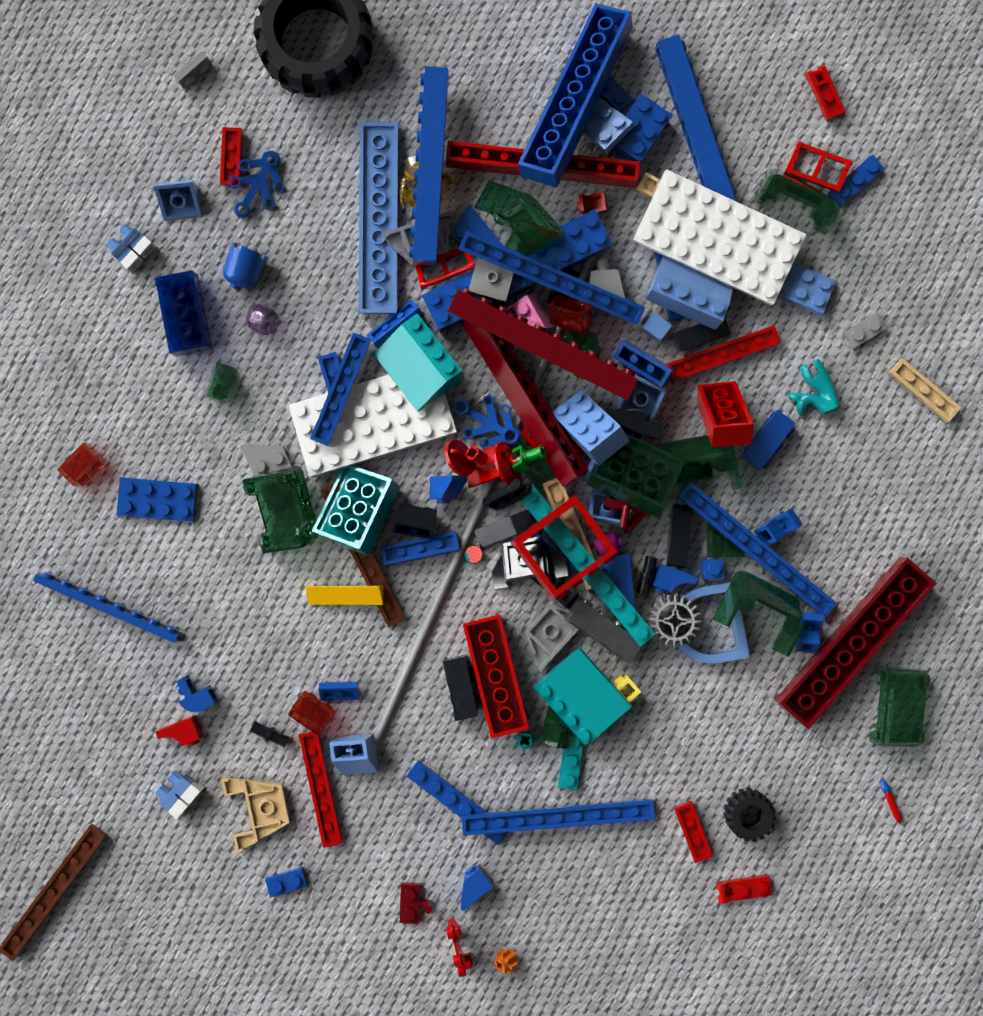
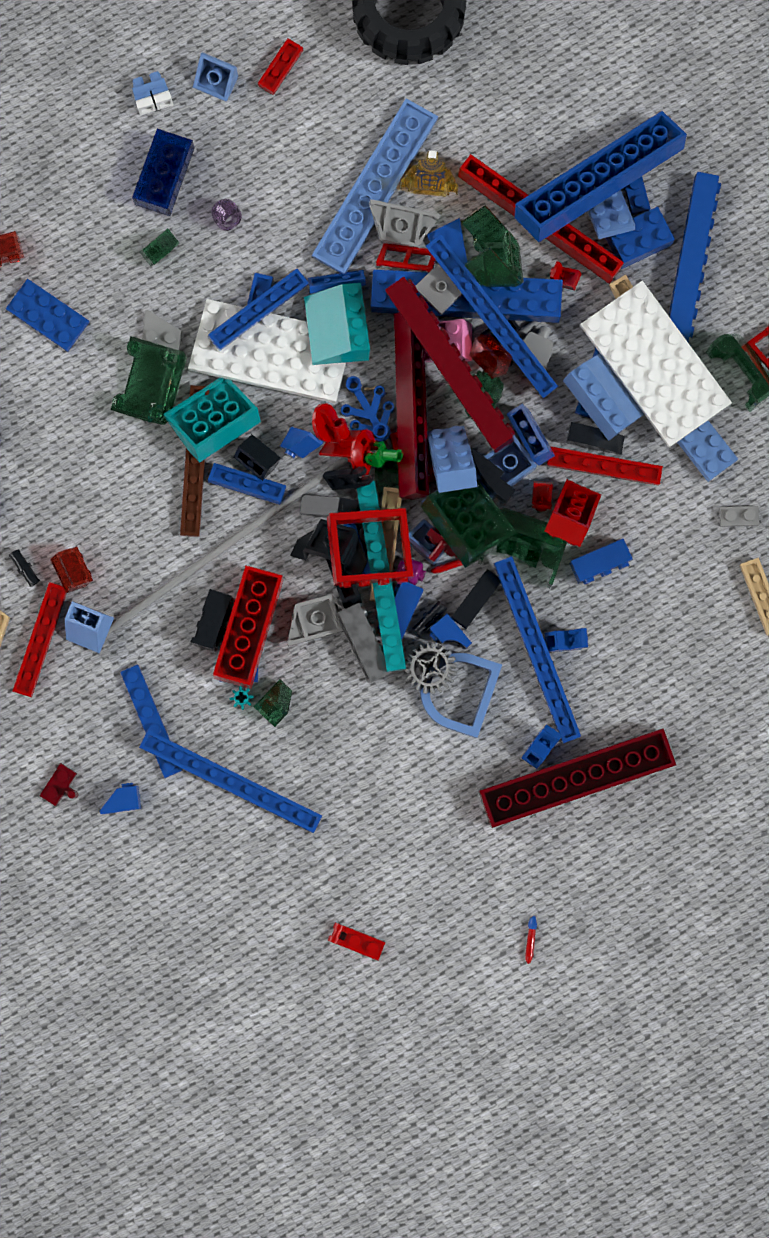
camera: 25 degrees right, 5 degrees down
blue cylinder [222,241,269,291] -> none
blue plant [229,151,284,218] -> none
yellow slope [306,585,384,605] -> none
blue plate [319,681,360,701] -> none
blue brick [409,66,449,265] -> none
red plant [446,918,473,977] -> none
coral tile [464,545,483,564] -> none
orange gear [495,948,518,974] -> none
teal slope [533,648,632,745] -> none
teal plate [558,729,583,790] -> none
light yellow brick [613,675,641,703] -> none
medium blue brick [640,312,672,343] -> none
red plate [673,801,713,863] -> none
blue brick [700,559,724,579] -> none
clear green wing [707,522,745,557] -> none
clear green windscreen [713,570,803,657] -> none
black tyre [723,788,776,842] -> none
teal piece [787,359,841,416] -> none
clear green windscreen [869,665,930,747] -> none
none -> red bracket [531,481,553,511]

